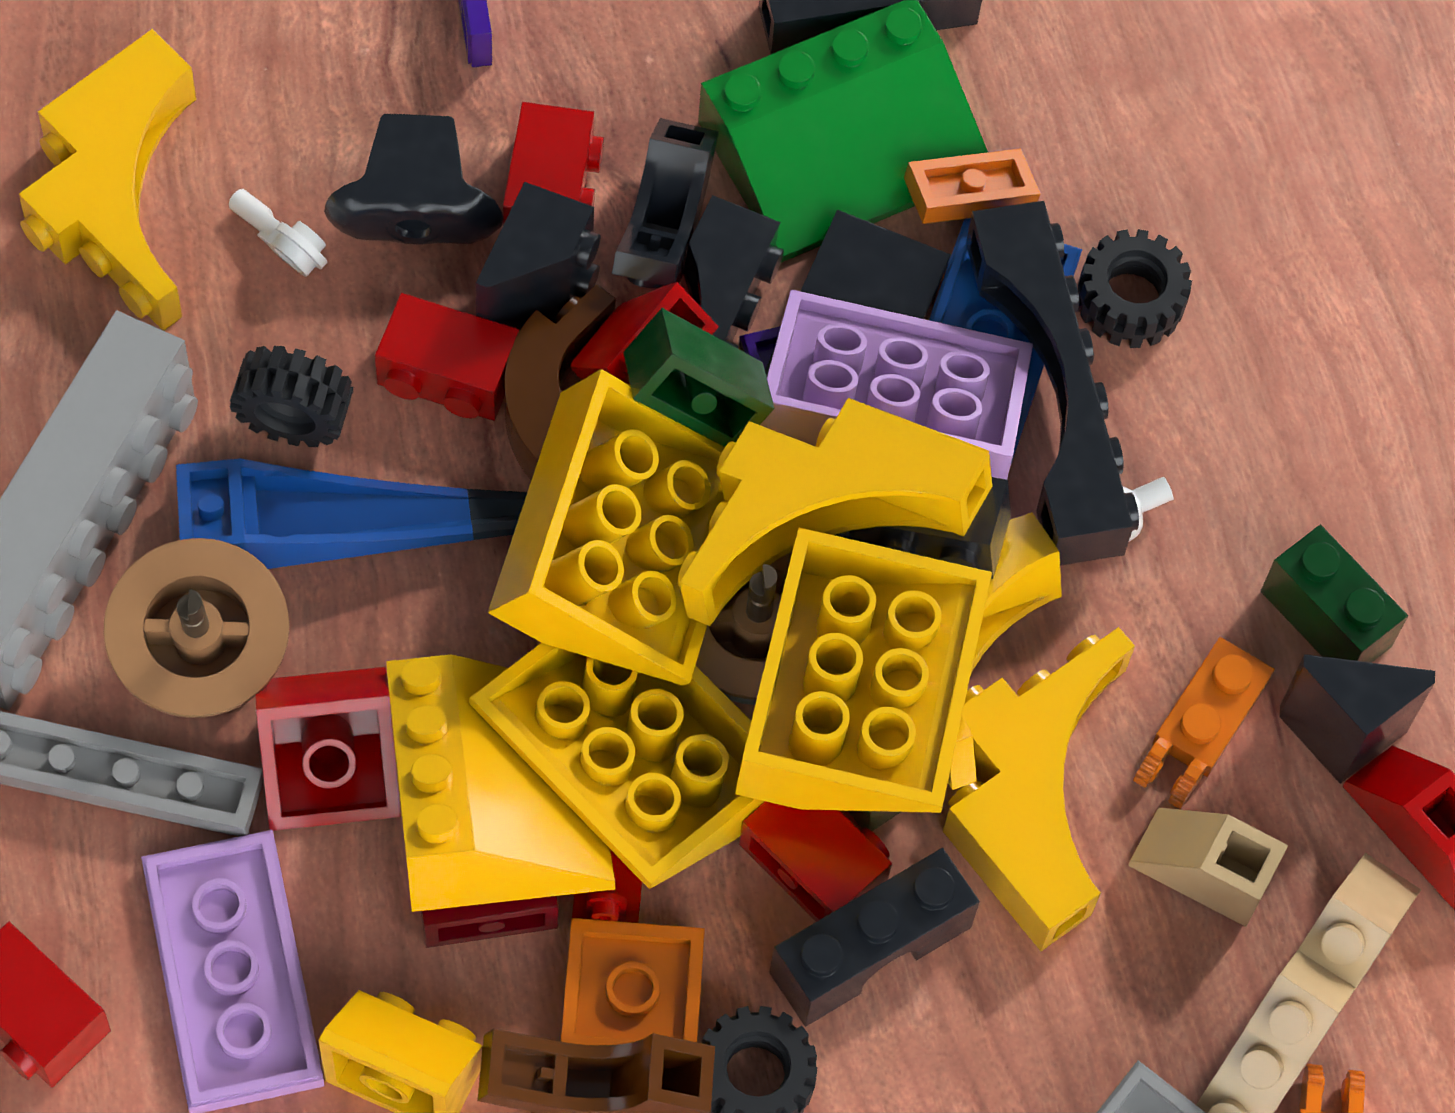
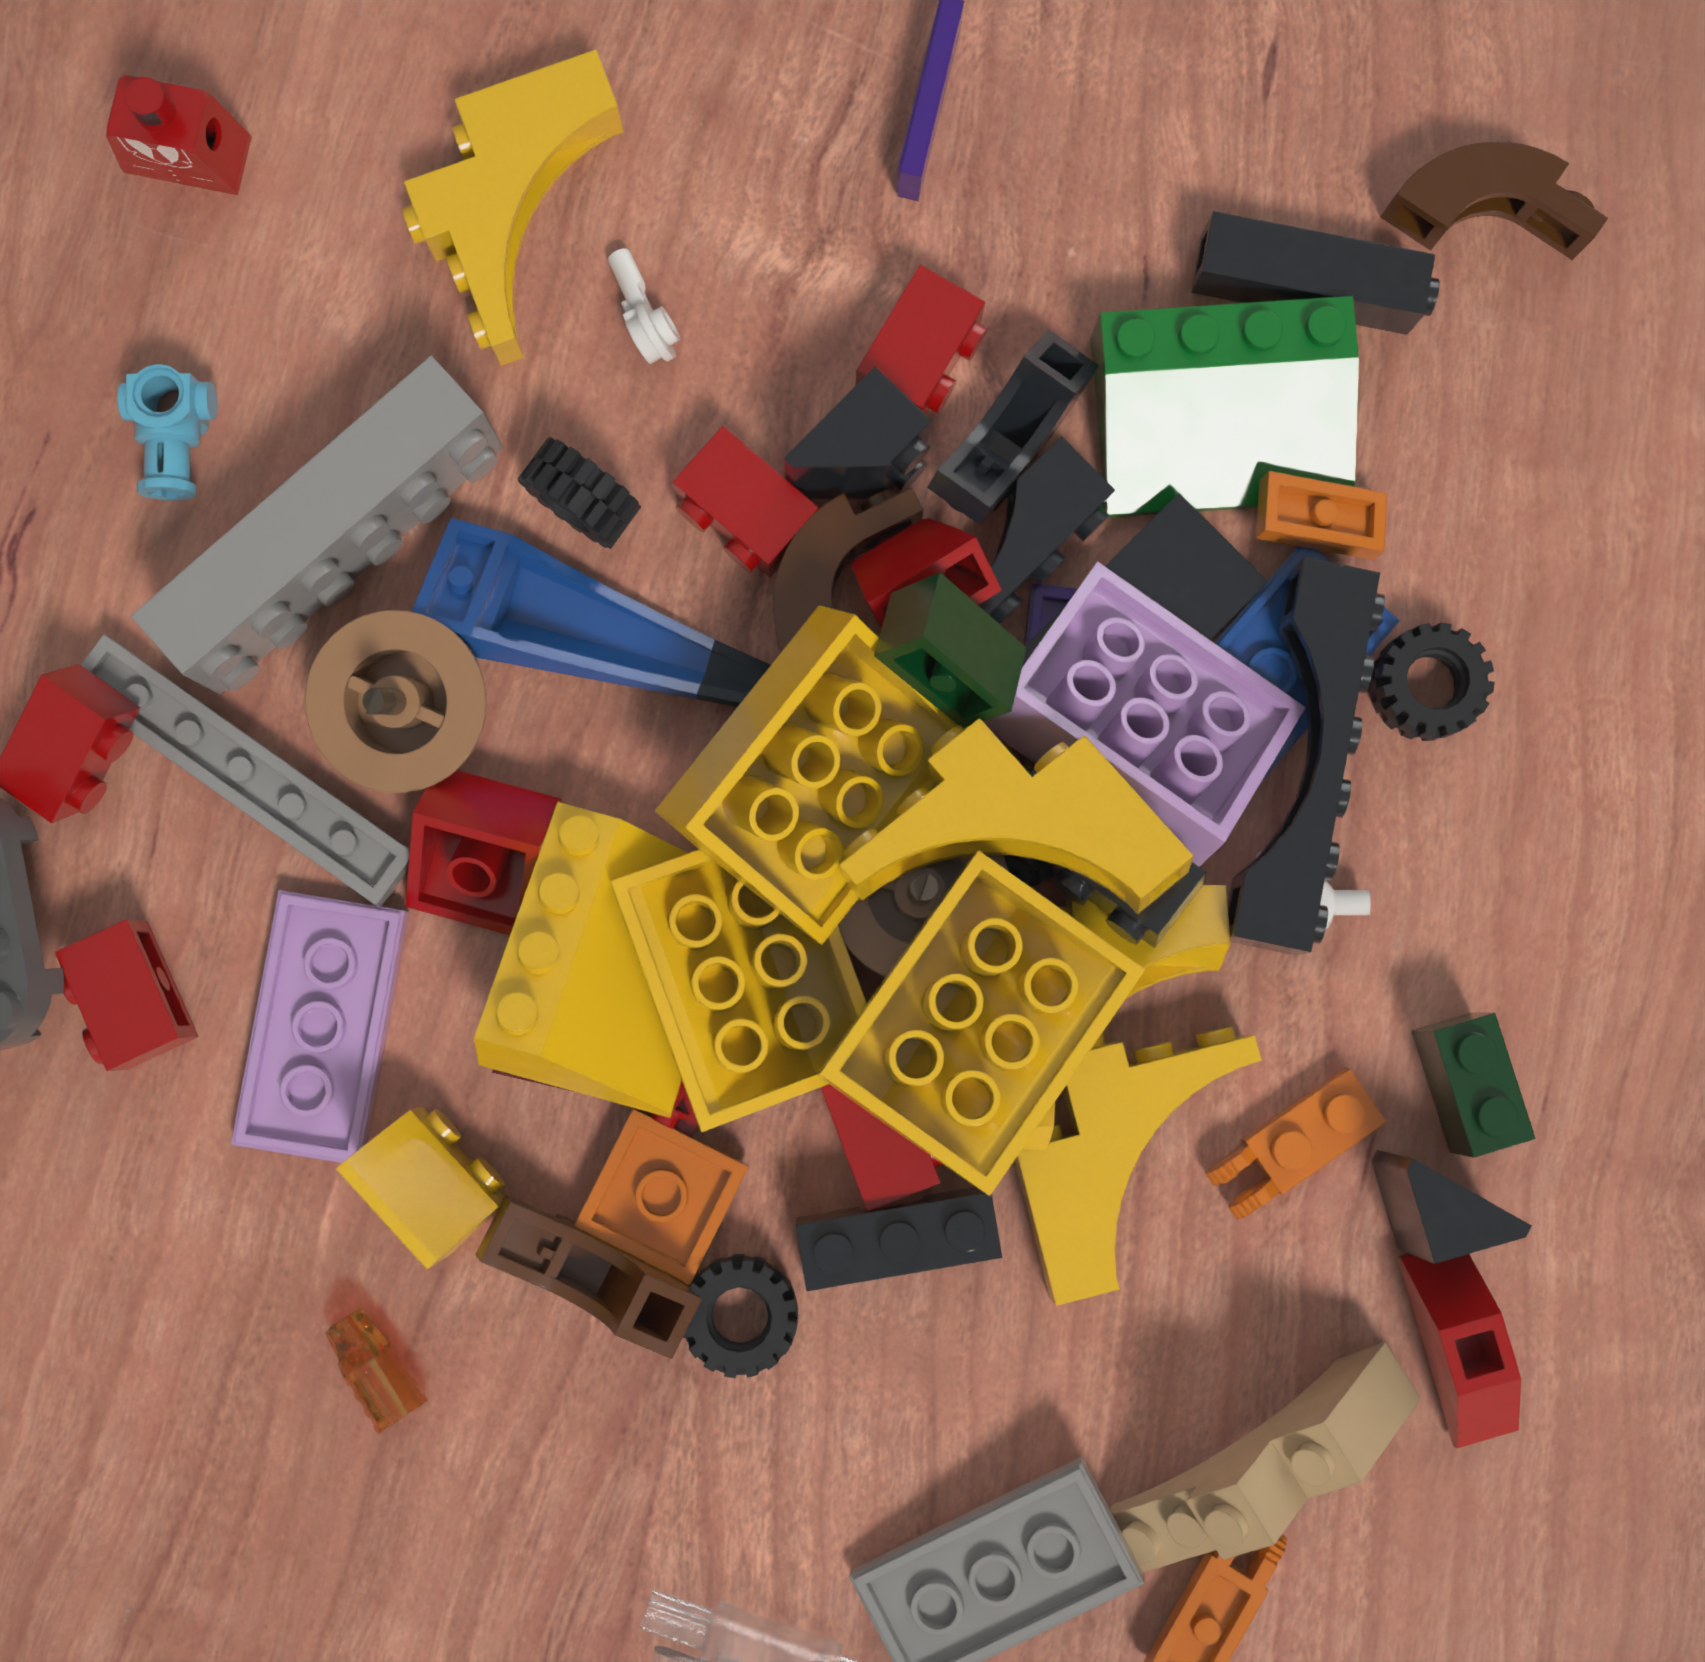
camera: 20 degrees right, 20 degrees up
black piece [324,114,504,244] -> none
tan slope [1128,808,1288,927] -> none

